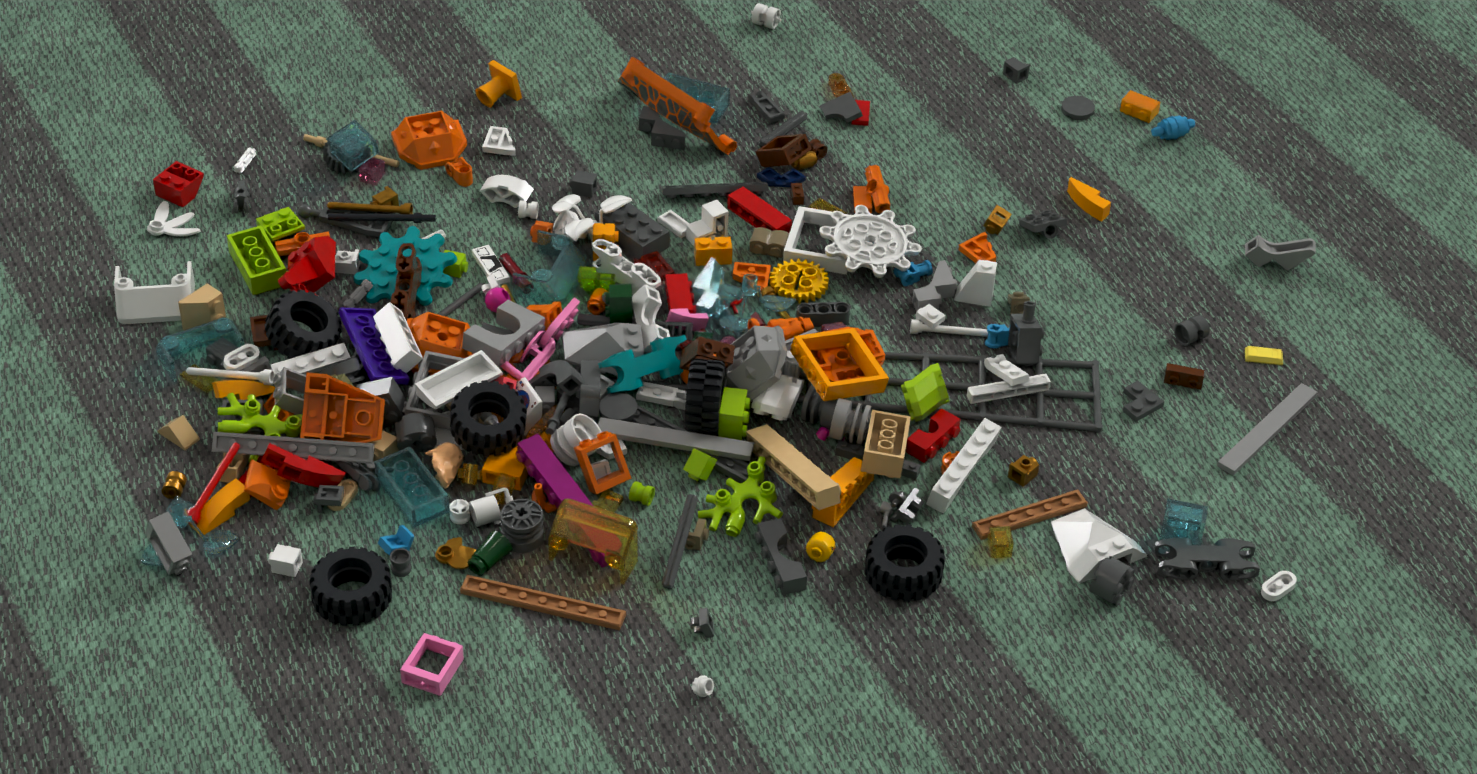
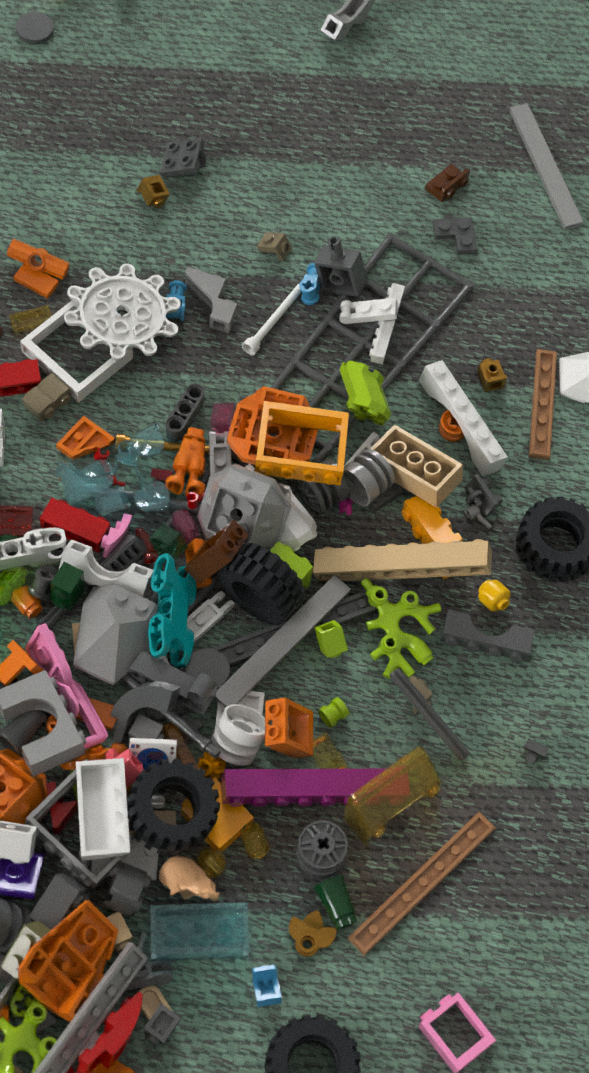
camera: 65 degrees left, 20 degrees up
dark grey wheel [390,548,412,577] -> none
white wheel [449,499,470,524] -> none
white piece [469,488,513,527] -> none
orange plant [531,483,557,513] -> none
light orange piece [694,237,732,266] -> none
yellow gear [769,258,829,304] -> none
red arch [905,408,960,463] -> none
white bracket [915,304,946,329] -> none
white slope [954,260,997,307] -> none
orange wing [958,232,996,264] -> none
clear yellow brick [987,526,1014,558] -> none
light orange slope [1067,177,1111,222] -> none
dark grey wheel [1174,315,1210,346] -> none
light yellow tile [1245,346,1283,365] -> none

